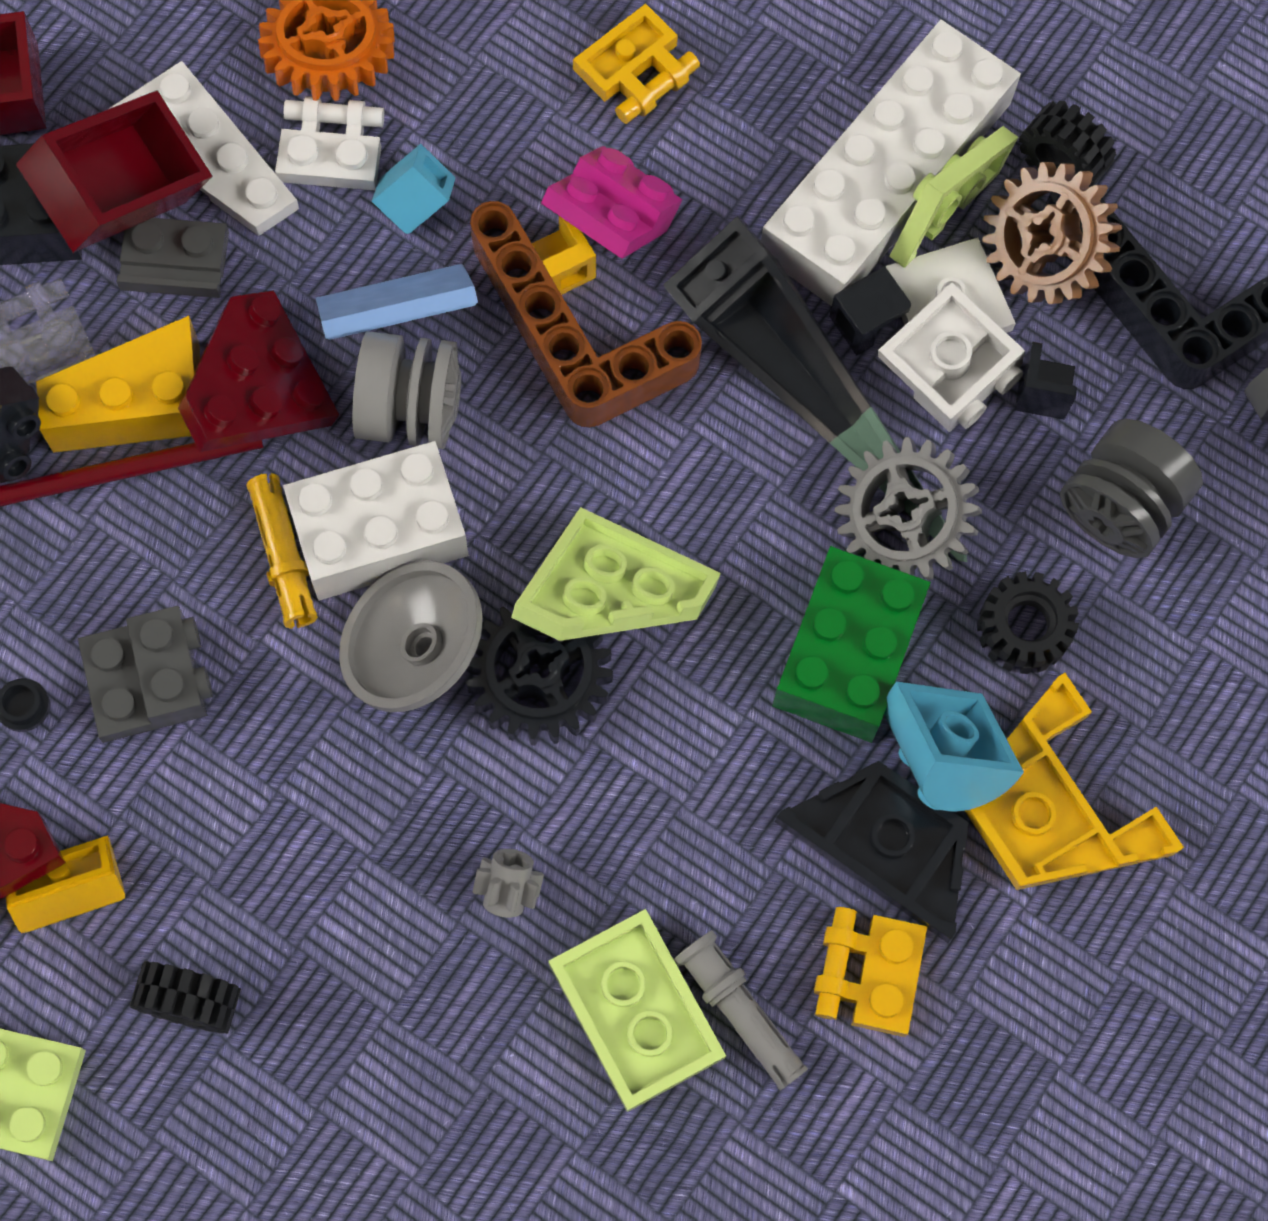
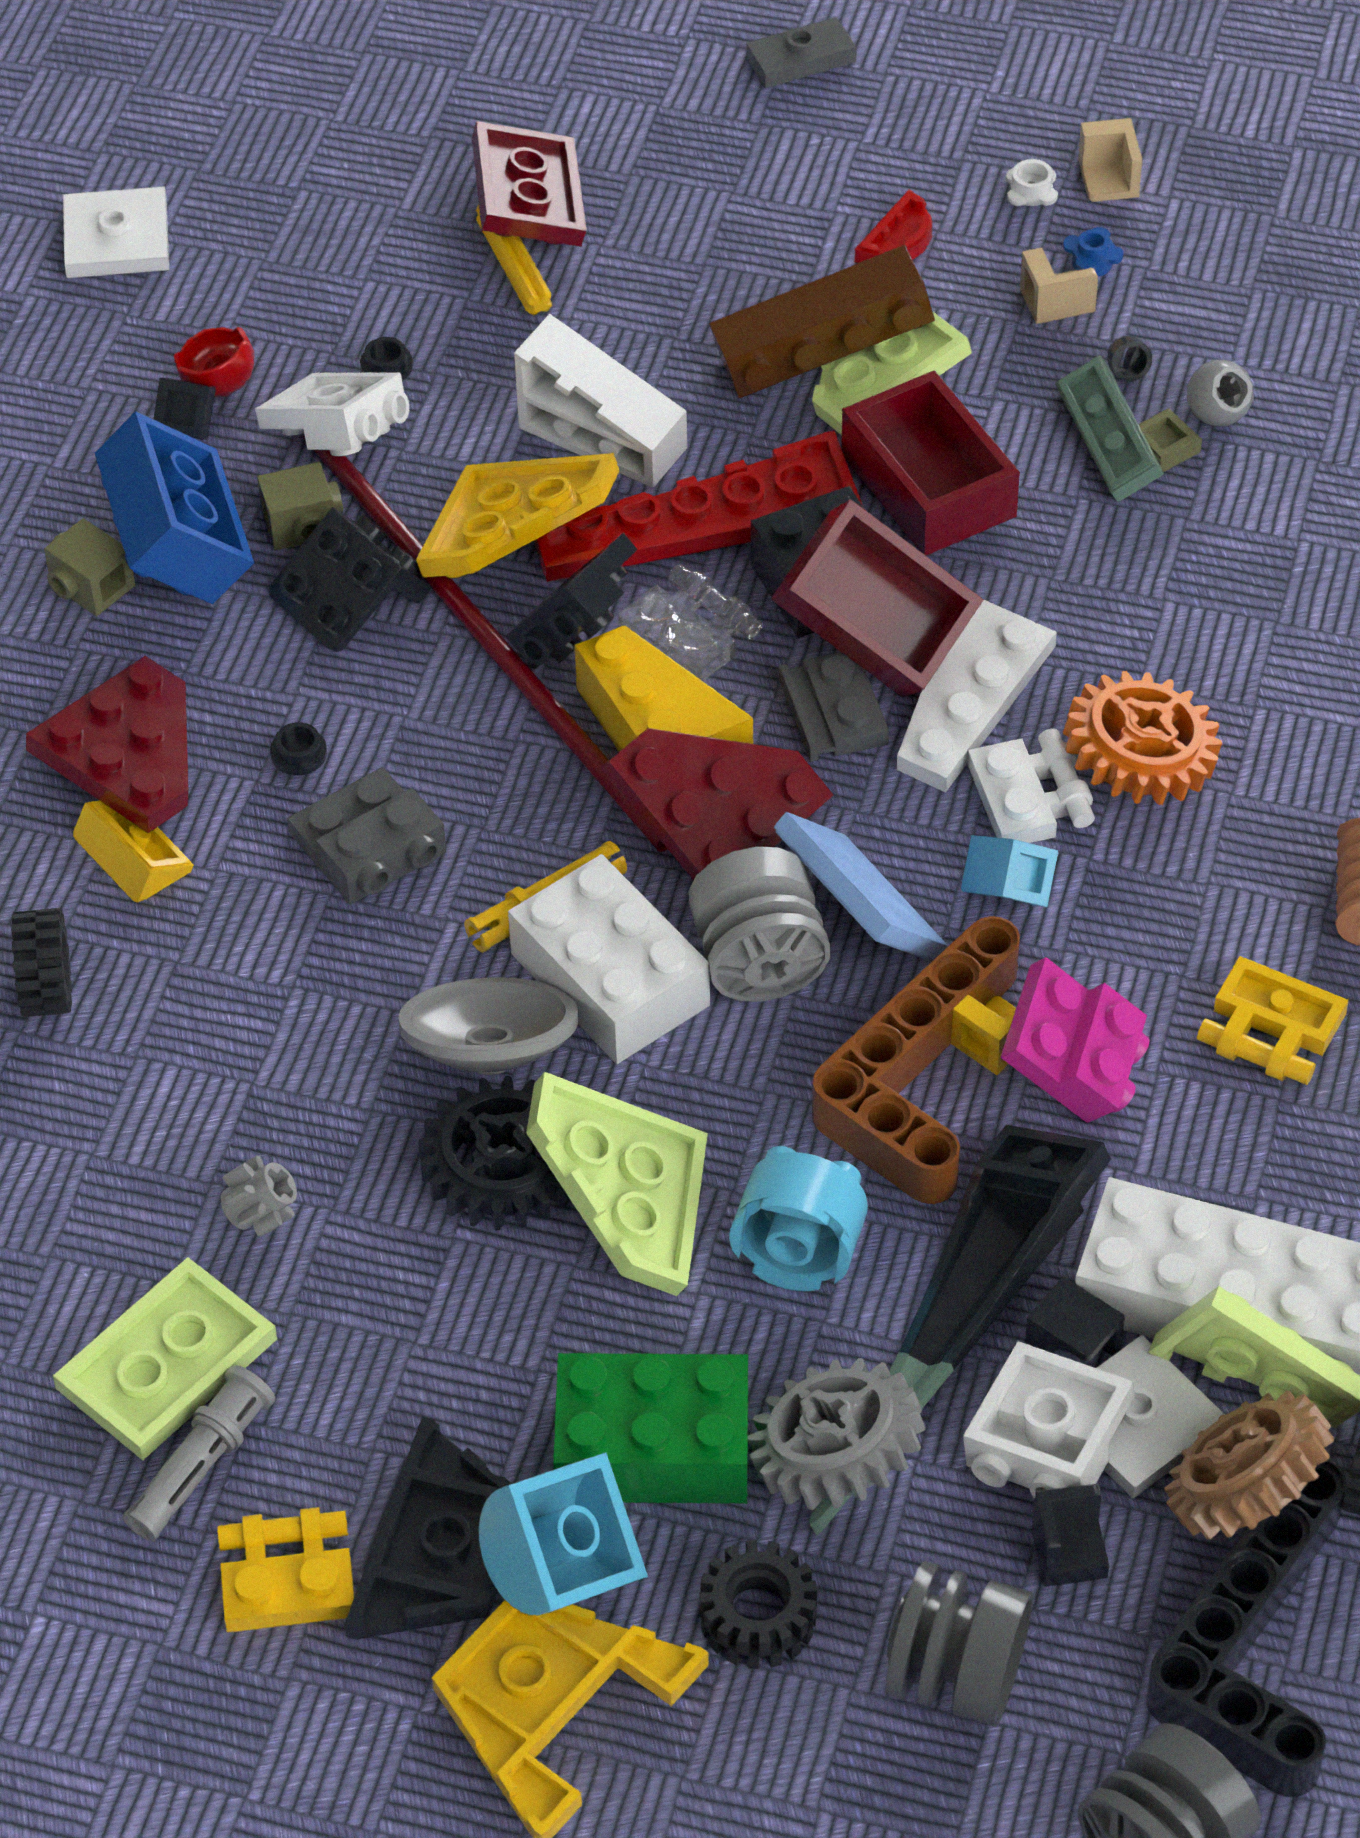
camera: 75 degrees right, 20 degrees down
none -> medium azure brick [729,1146,868,1292]

